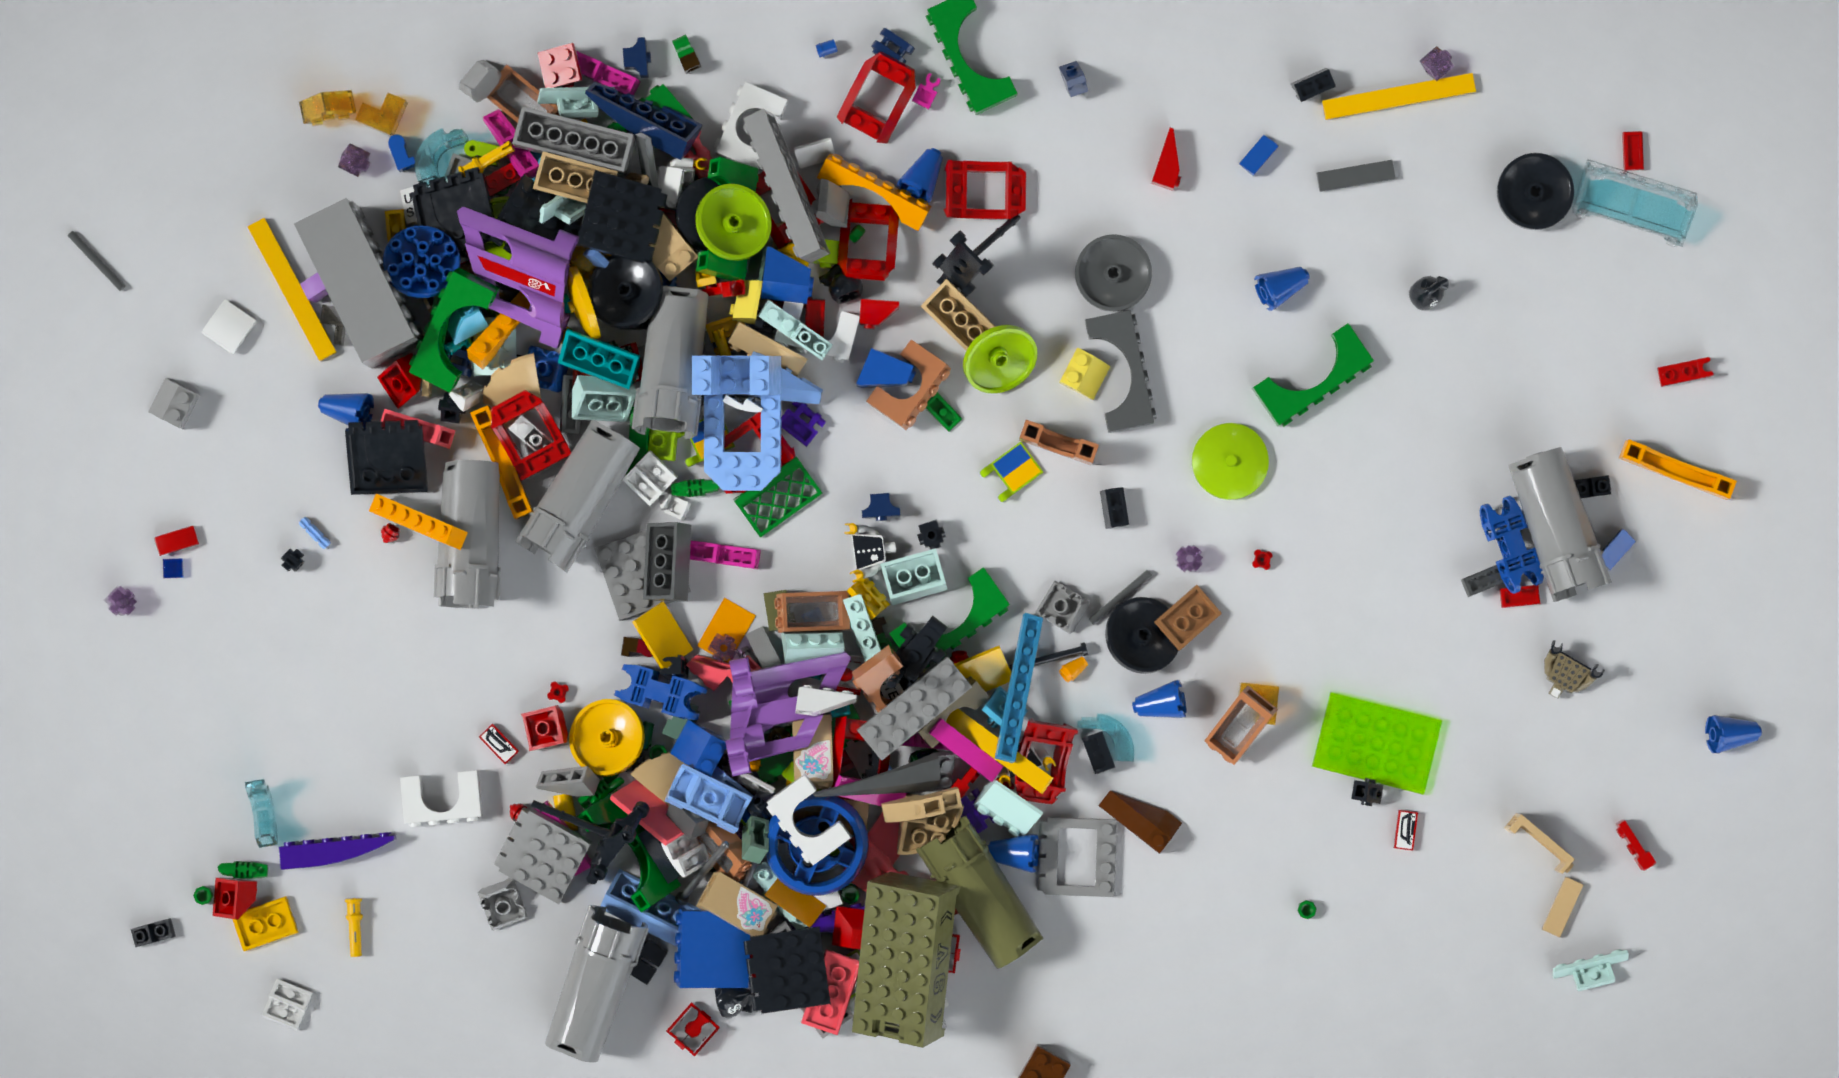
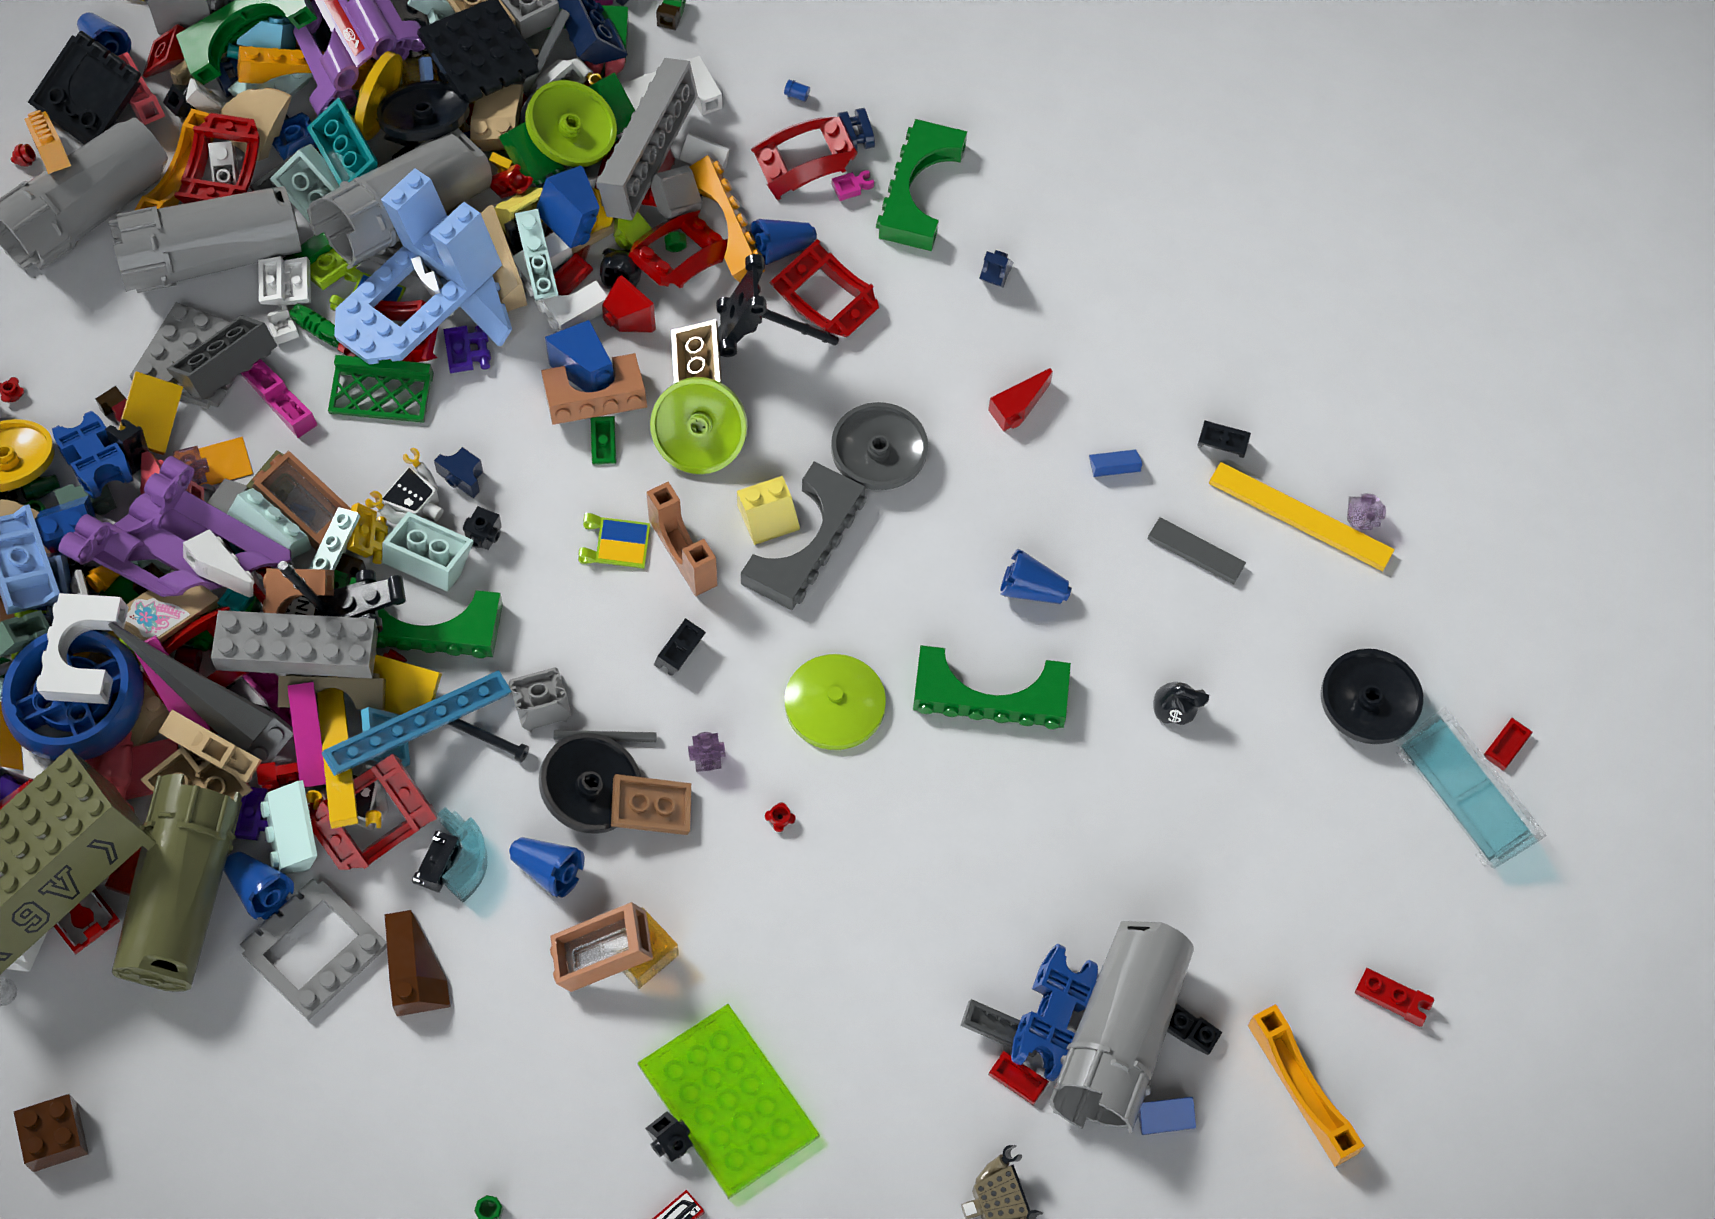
camera: 35 degrees right, 25 degrees down
light orange cone [1059,656,1088,683] -> none

